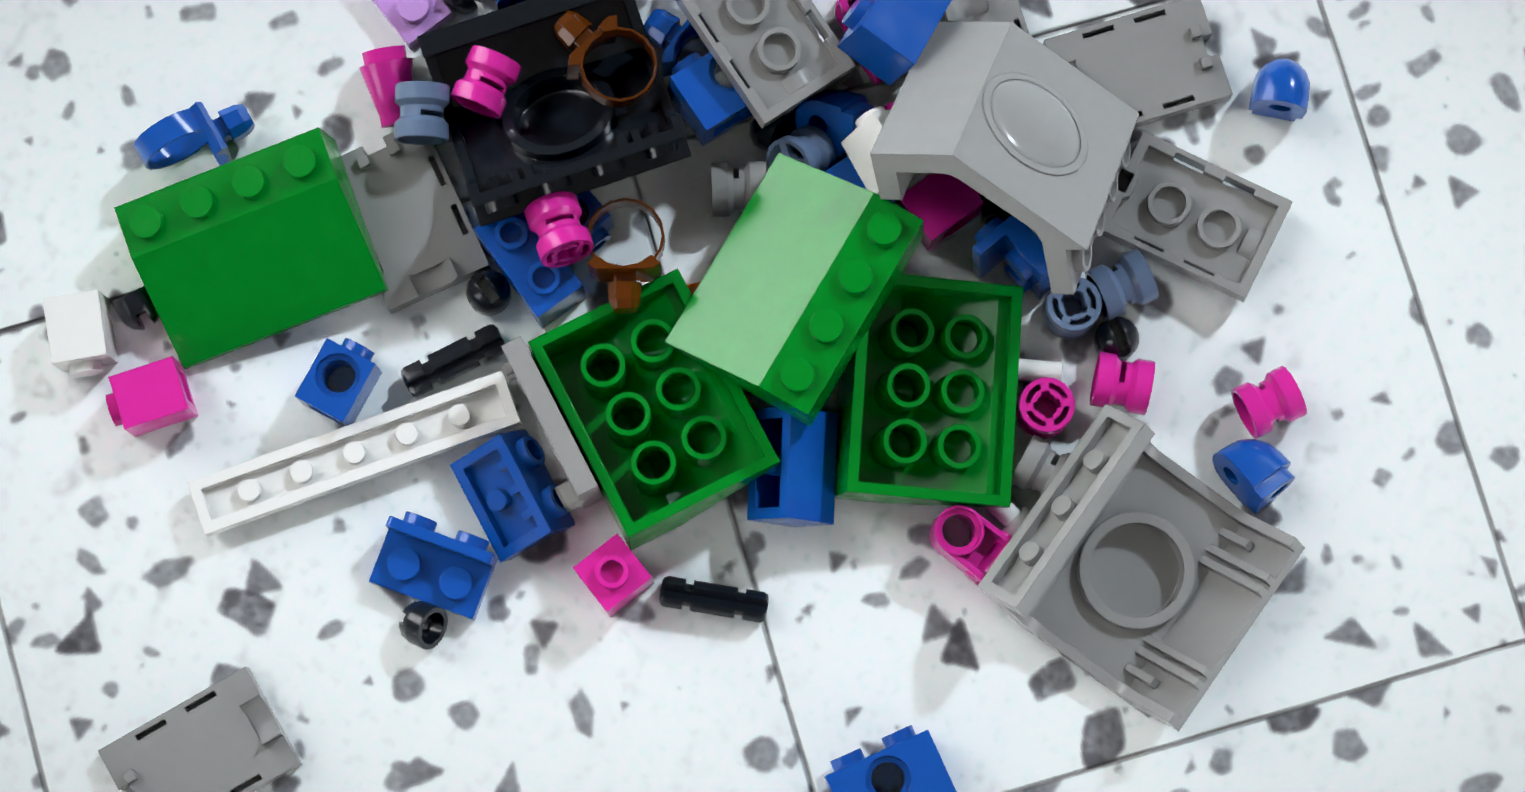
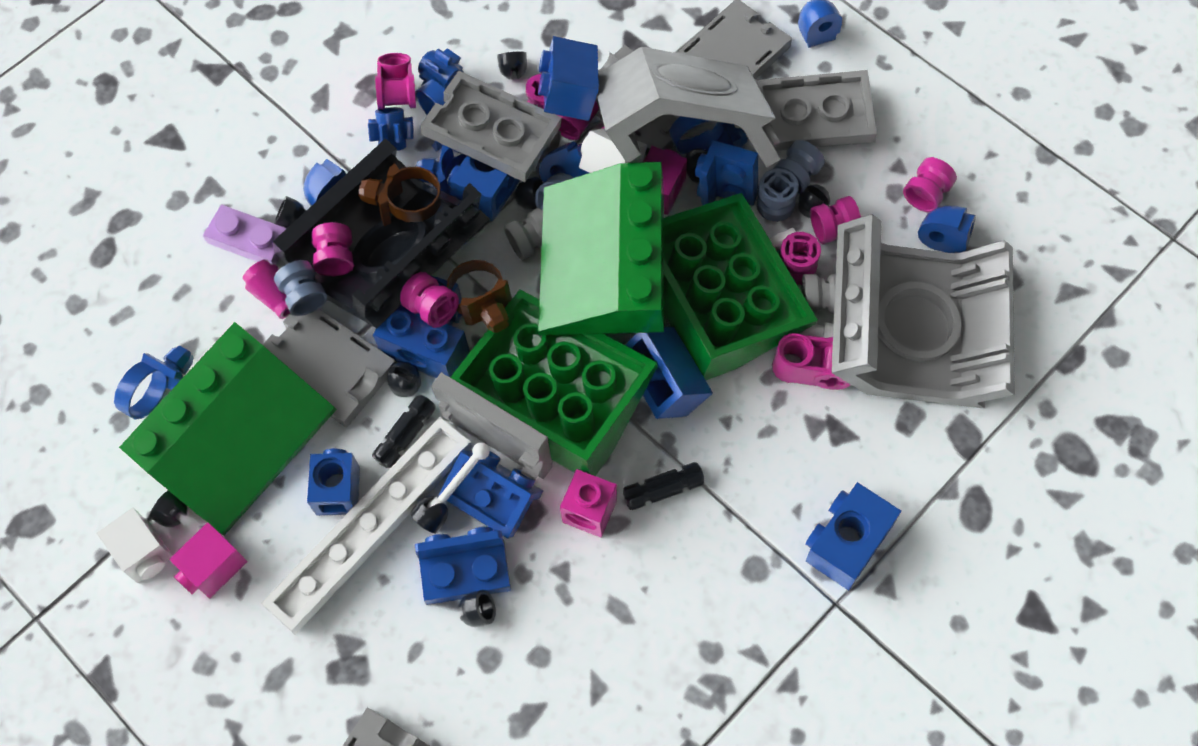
camera: 25 degrees left, 15 degrees down
none -> hinge [410,443,490,534]

